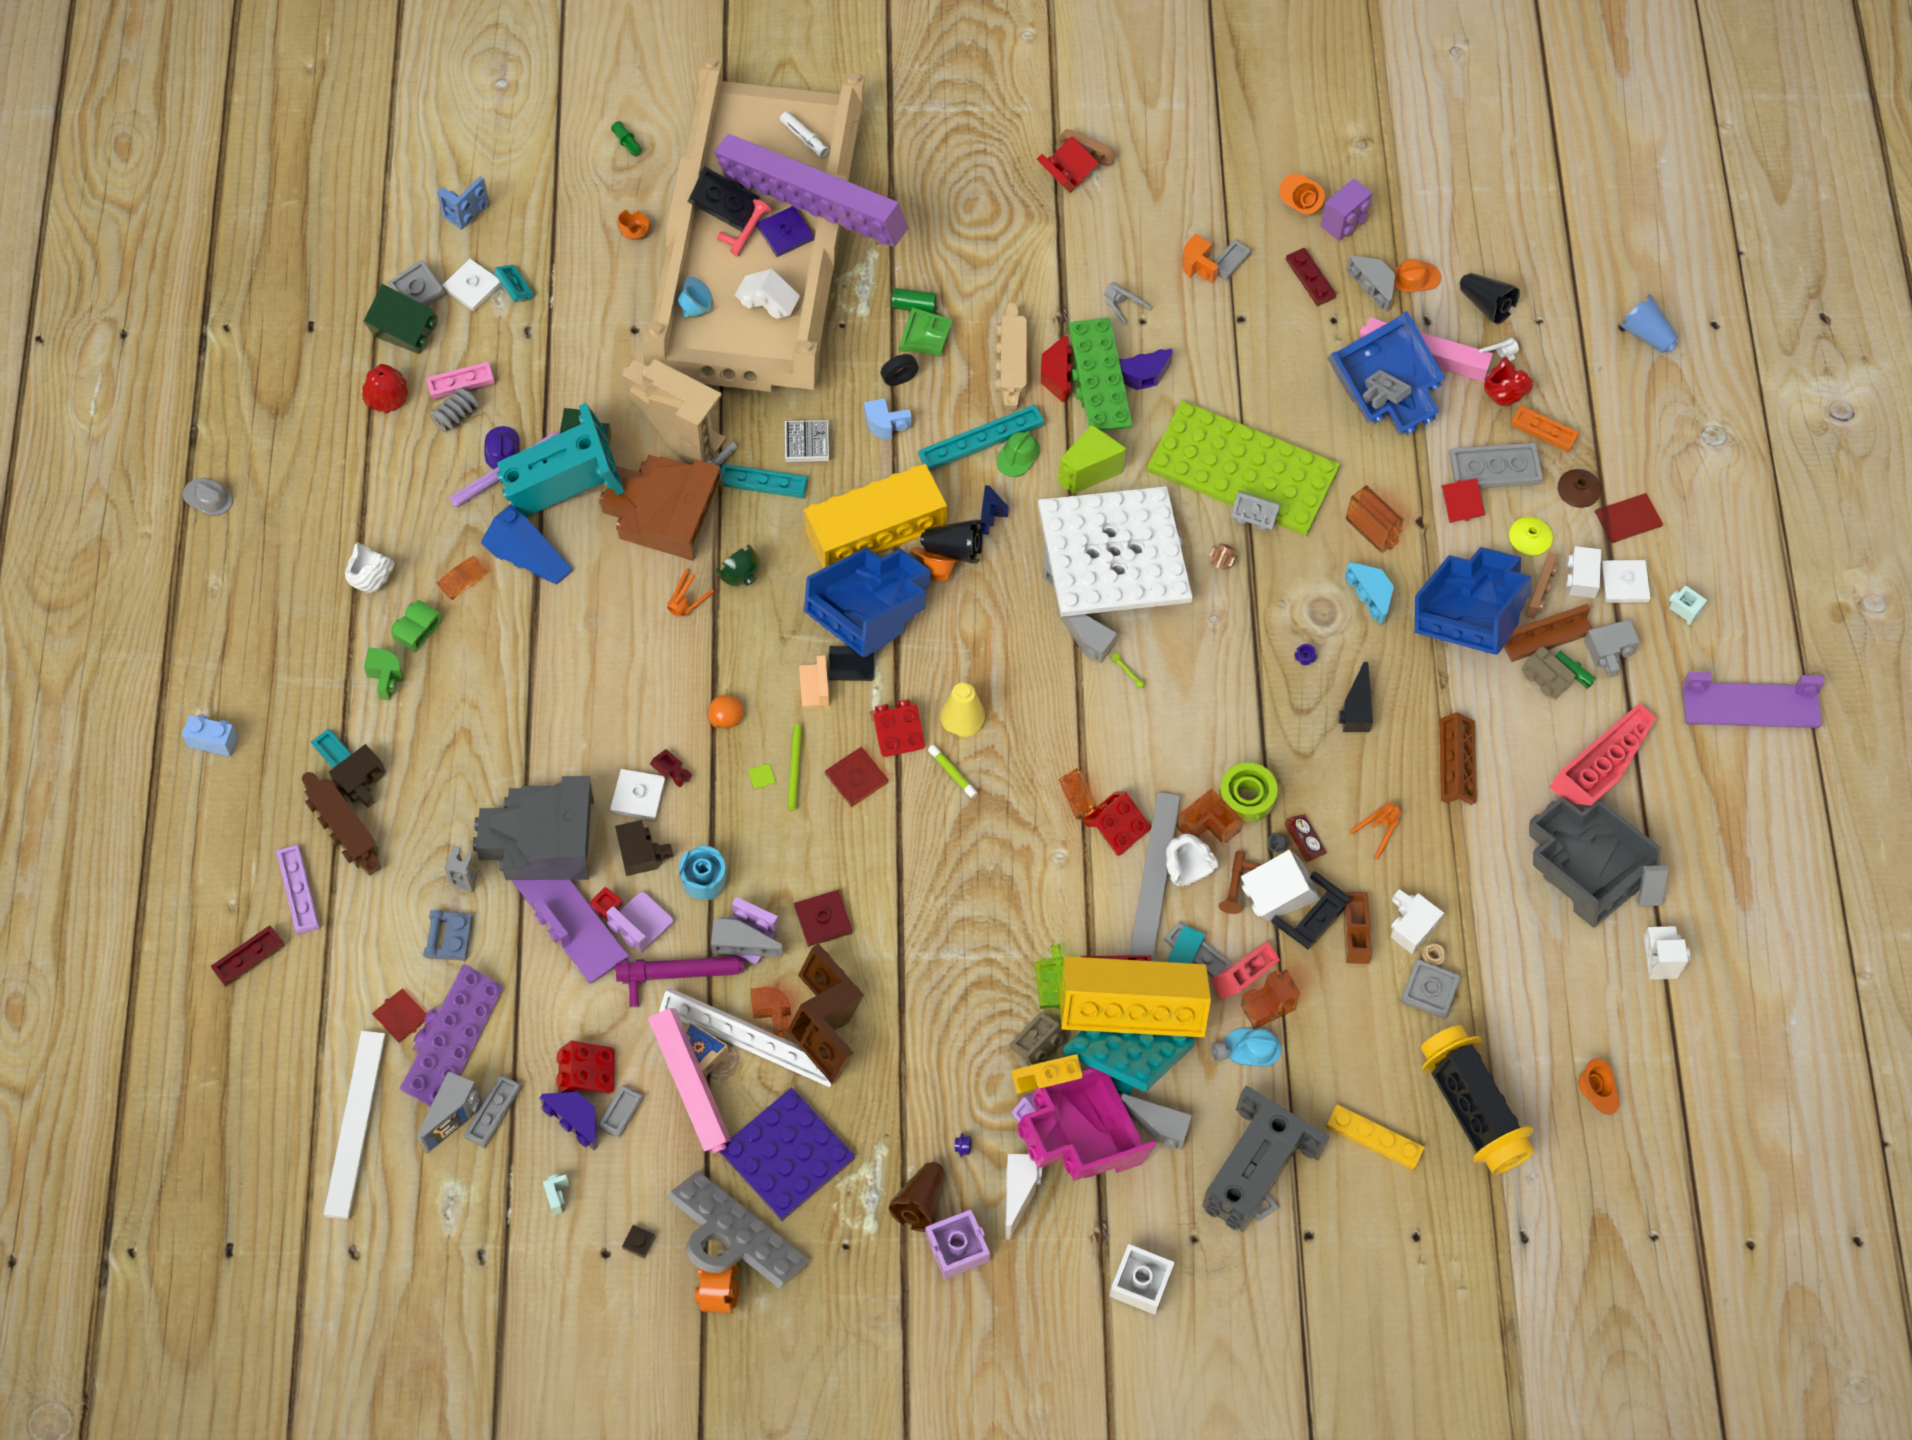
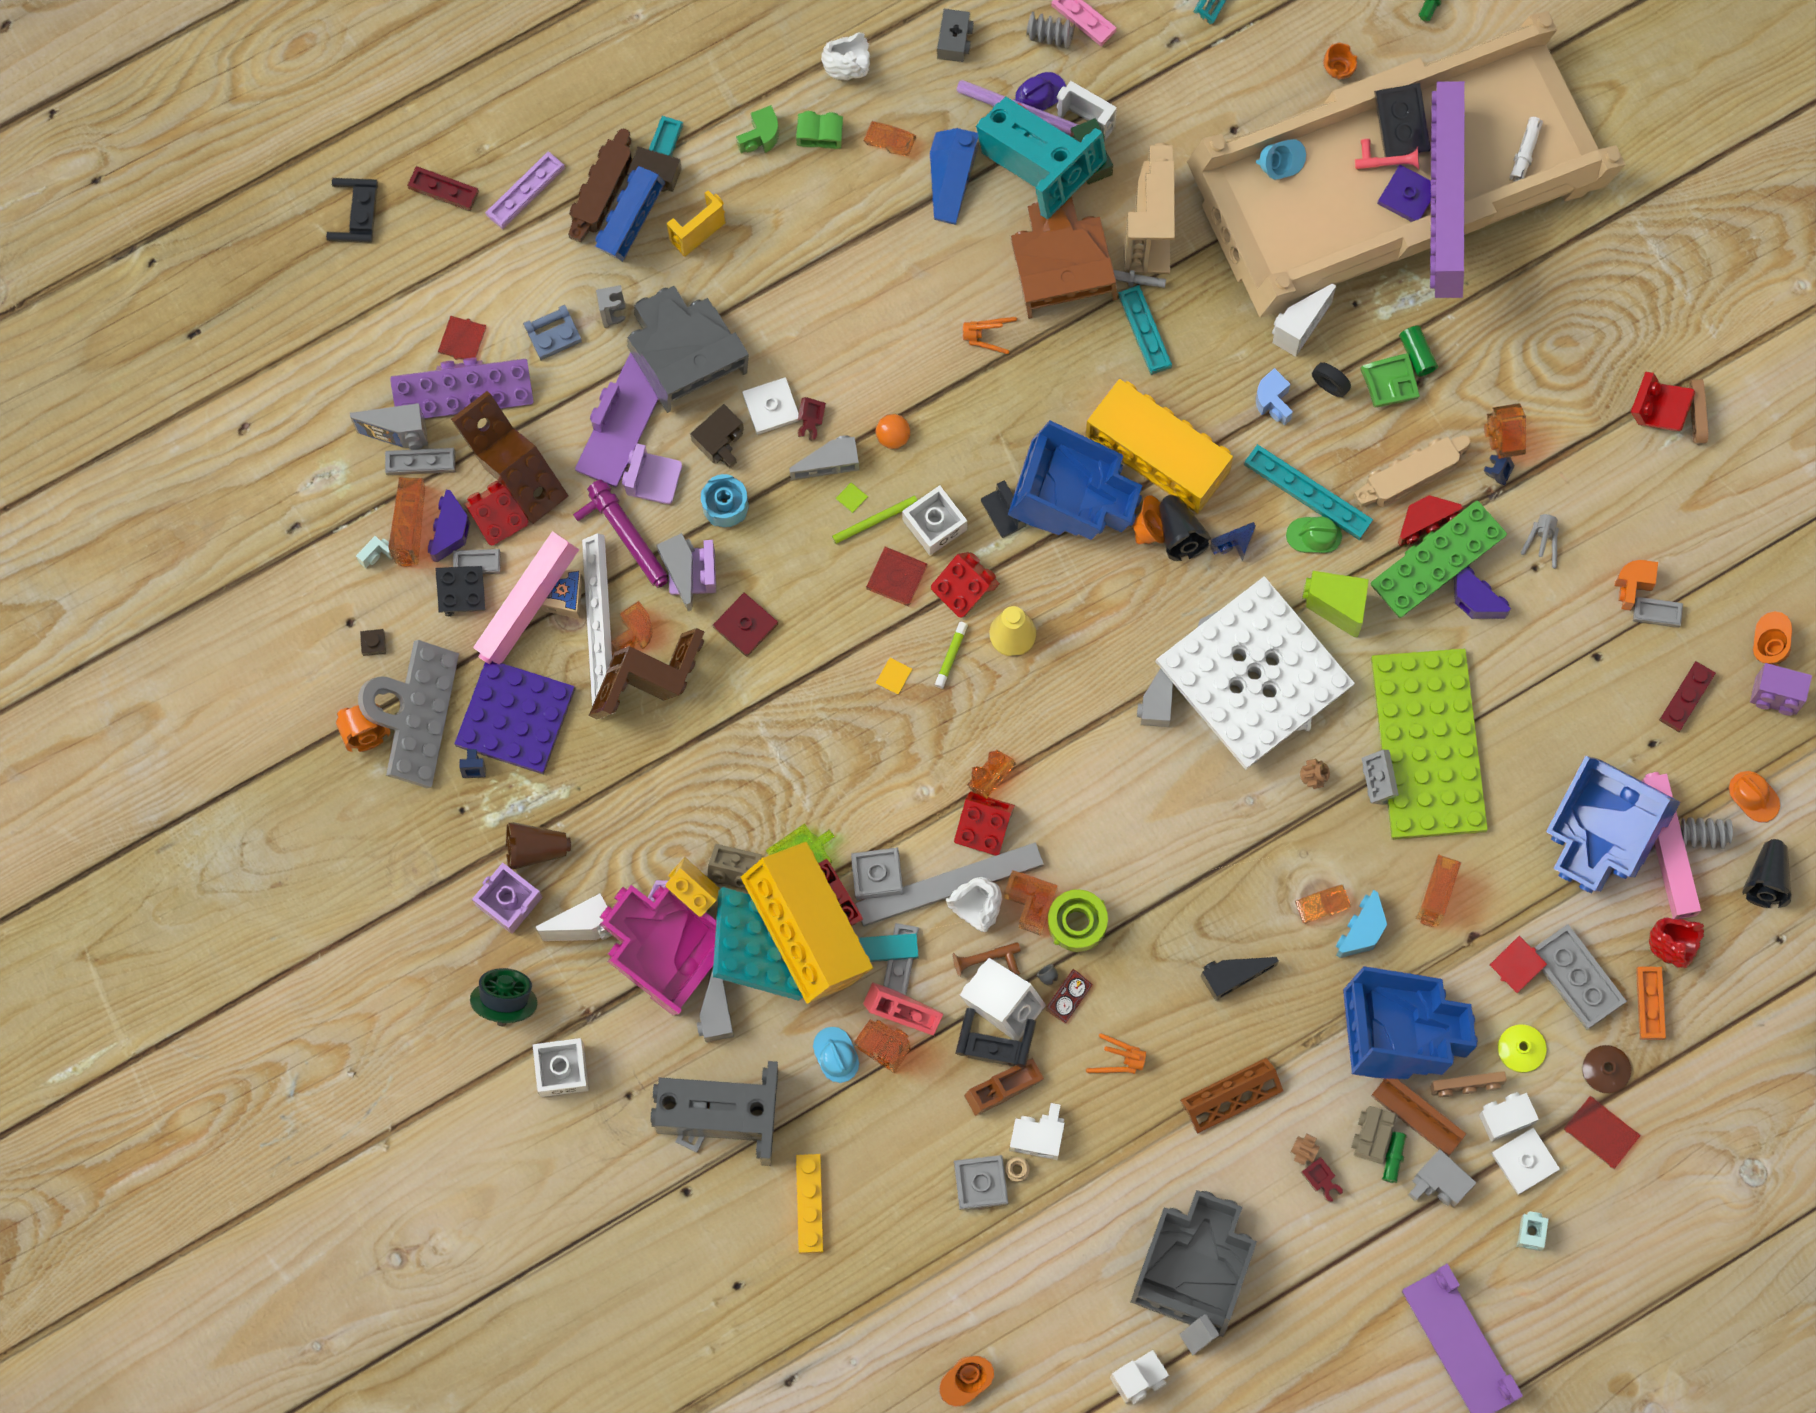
camera: 65 degrees right, 10 degrees up
light blue brick [182,715,238,757] -> none
white tile [324,1031,386,1220] -> none
red tile [590,886,623,920] -> none
dark green cylinder [715,544,760,587] -> none
white brick [735,268,800,319] -> none
light grey tile [785,420,829,462] -> none
light nougat panel [799,655,829,707] -> none
dark purple plate [955,1133,971,1157] -> none
lime hinge [1111,653,1144,688] -> none
light grey hinge [1211,1042,1231,1062] -> none
dark purple plate [1294,644,1317,665] -> none
light grey slope [1346,255,1395,312] -> none
light grey hinge [1362,370,1411,409] -> none
black brick [1420,1025,1535,1175] -> none
white plant [1479,337,1519,377] -> none
coral wedge [1549,703,1656,806] -> none
none -> black plate [326,178,378,243]
none -> clear orange slope [388,477,425,567]
none -> black hinge [435,566,485,617]
none -> reddish brown bracket [451,391,569,524]
none -> dark blue tile [459,749,486,778]
none -> dark green piece [470,968,538,1027]
none -> blue slope [595,166,666,262]
none -> yellow panel [667,190,725,257]
none -> light grey slope [789,435,859,480]
none -> light grey plate [851,847,903,900]
none -> yellow sticker [876,658,912,694]
none -> white brick [902,485,967,556]
none -> dark grey brick [937,9,974,62]
none -> white panel [1056,81,1117,141]
none -> white slope [1272,284,1336,357]
none -> medium nougat gear [1291,1133,1320,1165]
none -> clear orange slope [1295,885,1351,924]
none -> dark red plate [1301,1157,1343,1202]
none -> clear orange brick [1484,403,1526,459]
none -> dark blue tile [1484,452,1515,485]
none -> light grey piece [1681,817,1733,849]

